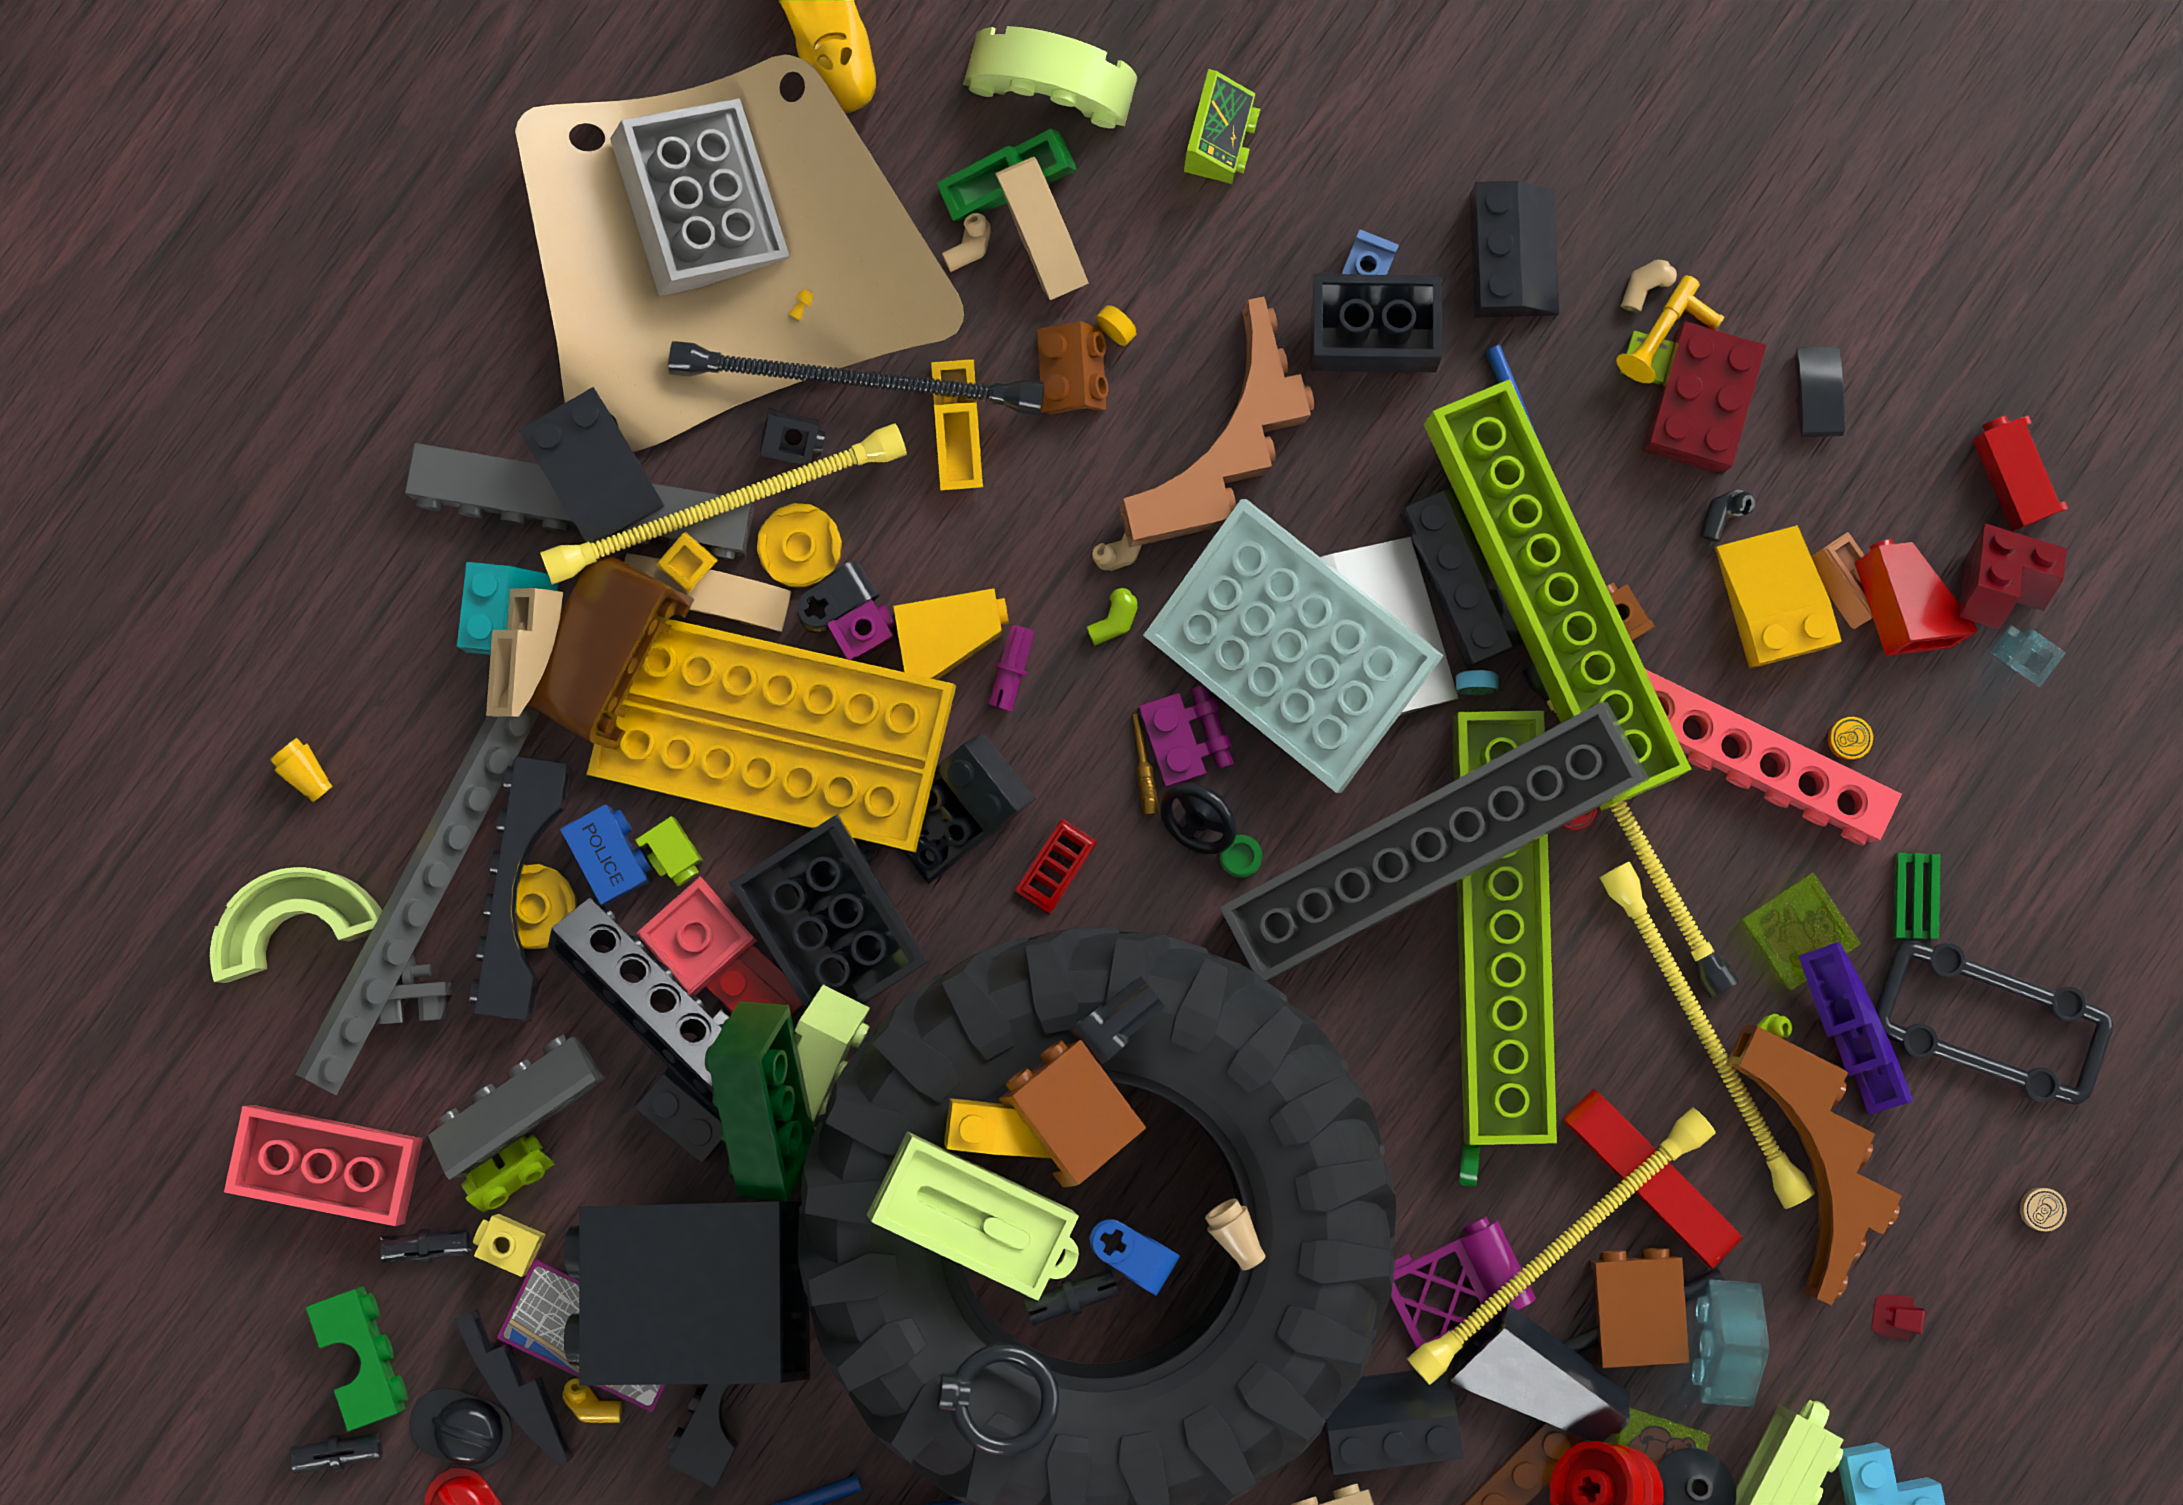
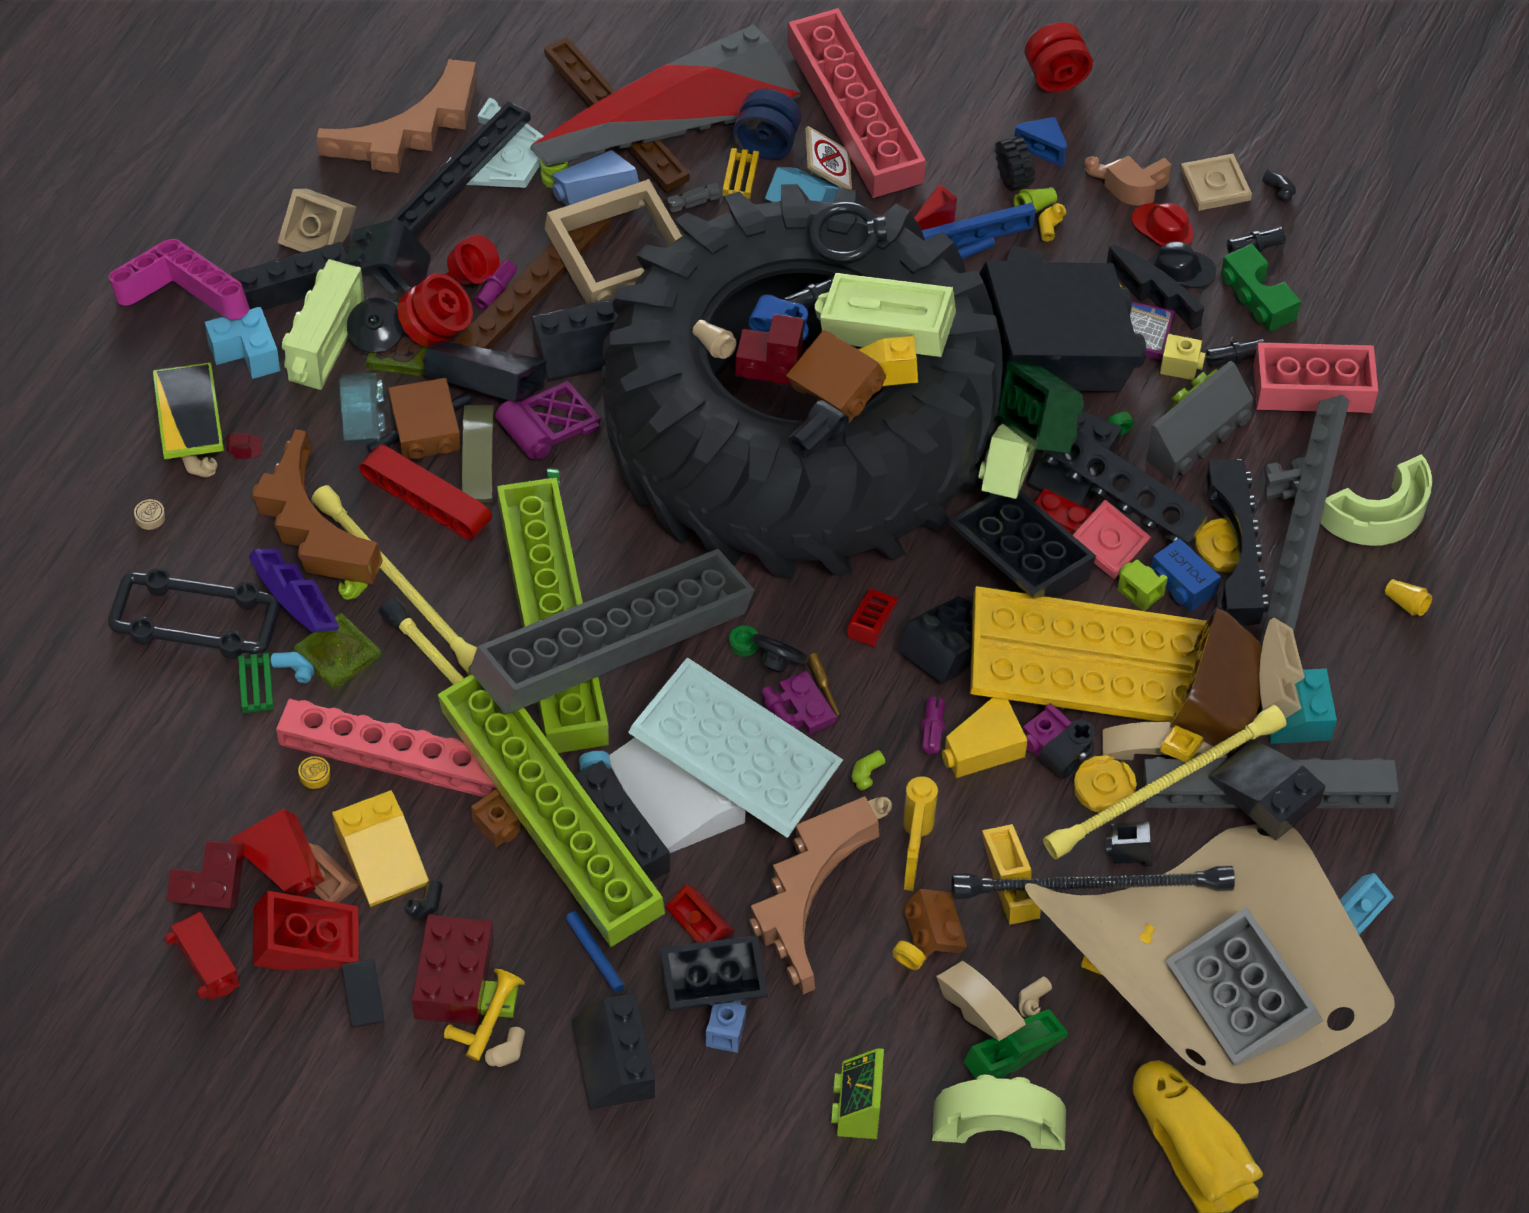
camera: 175 degrees right, 30 degrees down
light yellow hose [1406,1107,1716,1385] -> none
clear light blue brick [1990,624,2066,687] -> none
none -> black slope [153,363,224,459]
none -> tan arm [181,455,217,478]
none -> red slope [253,891,359,970]
none -> medium azure arm [271,652,314,683]
none -> olive slope [462,405,494,503]
none -> red slope [665,884,735,943]
none -> dark red brick [736,314,804,385]
none -> yellow piece [903,777,938,891]
none -> green tile [1106,412,1134,436]
none -> medium azure slope [1340,873,1394,935]

